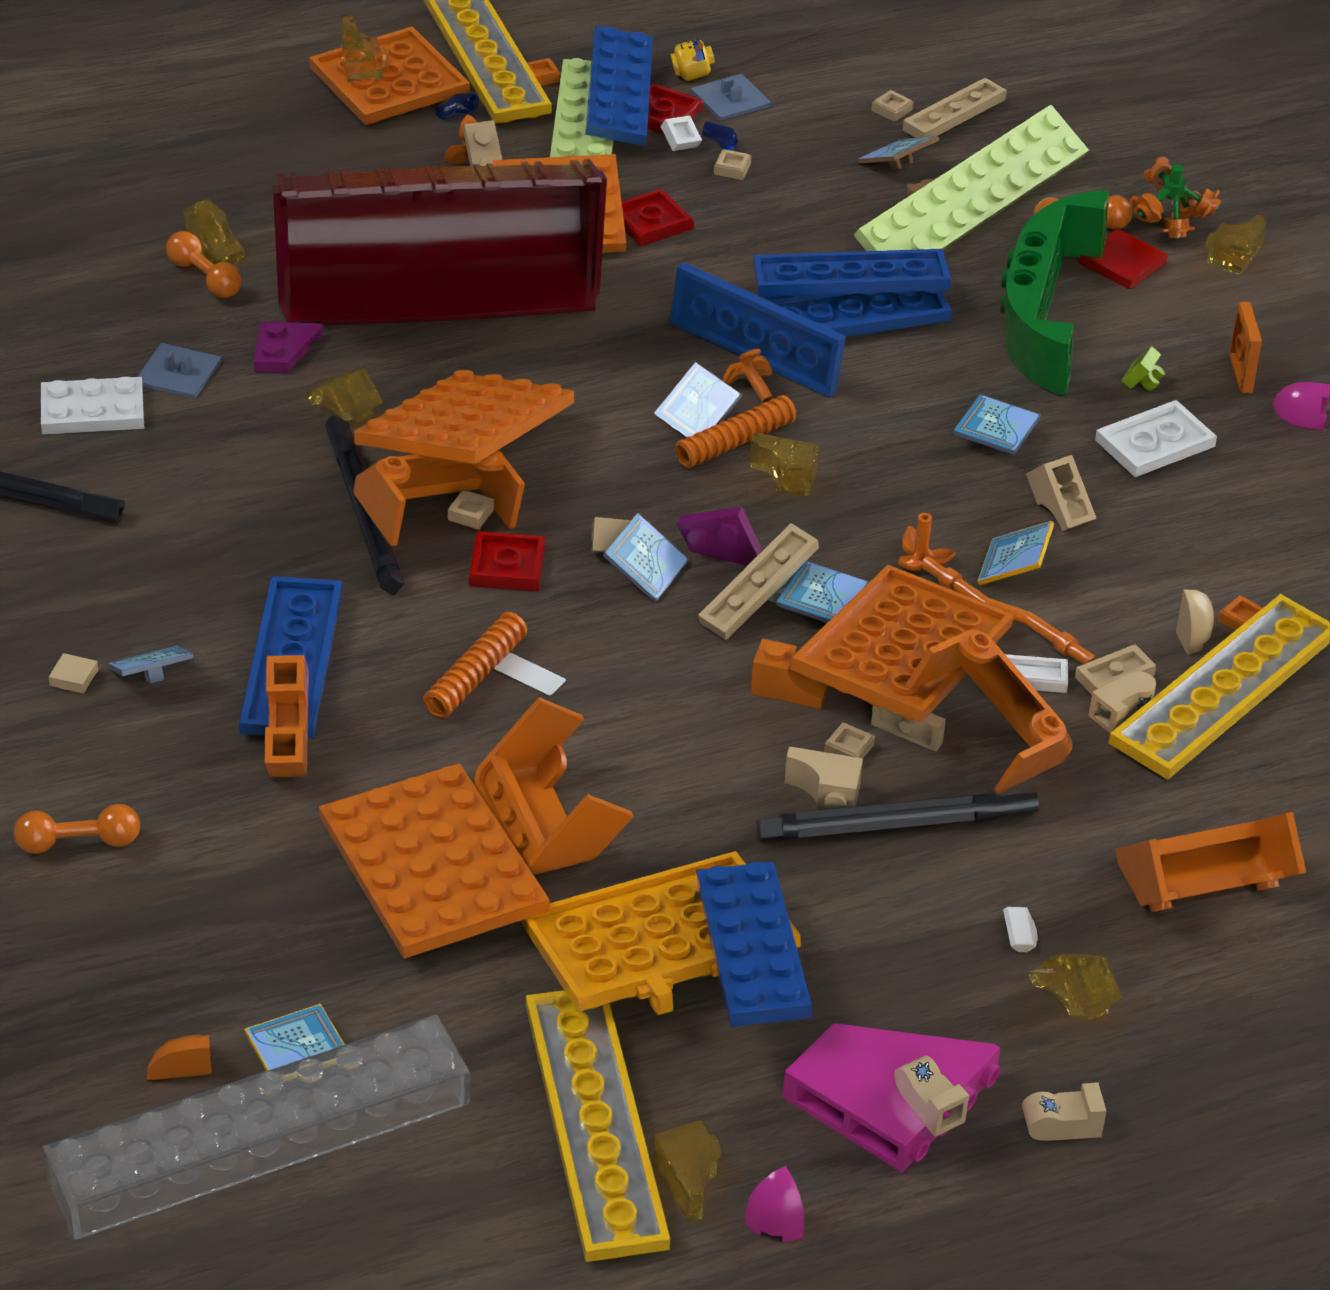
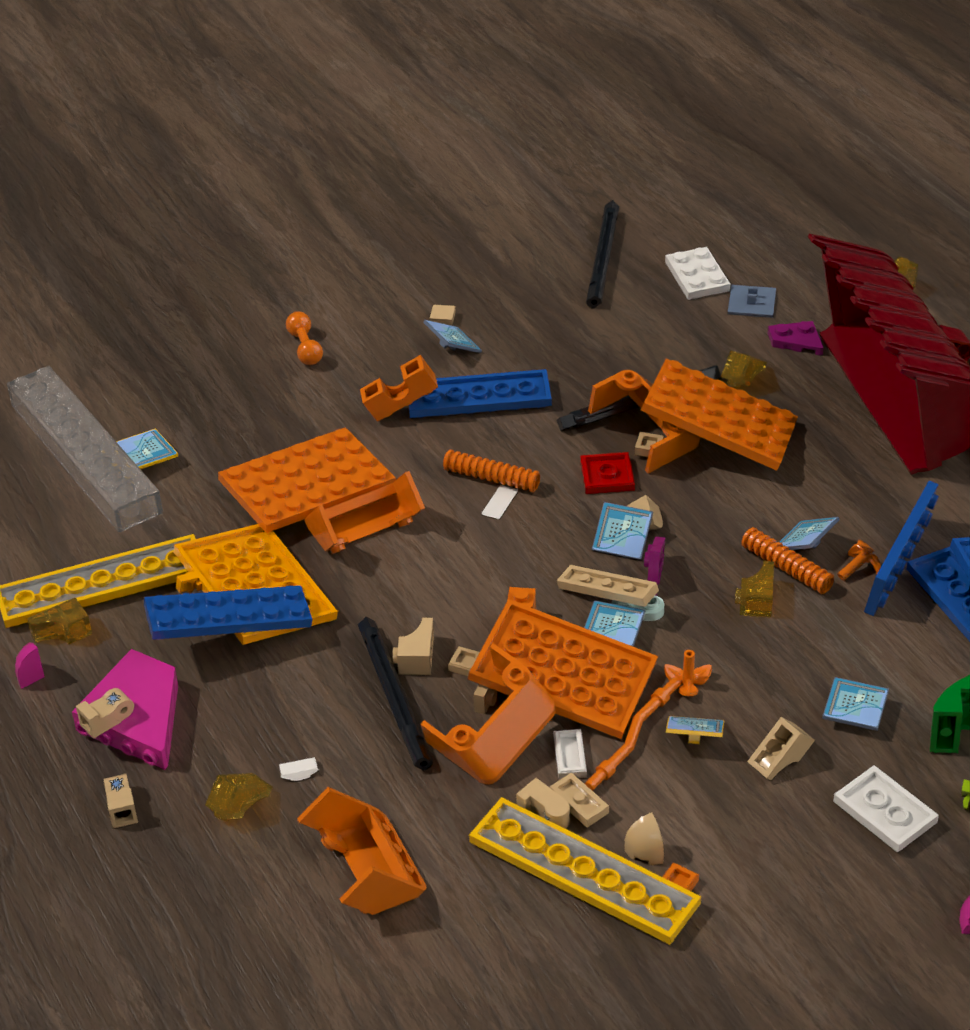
camera: 85 degrees right, 0 degrees up
orange brick [146,1034,212,1081] -> none

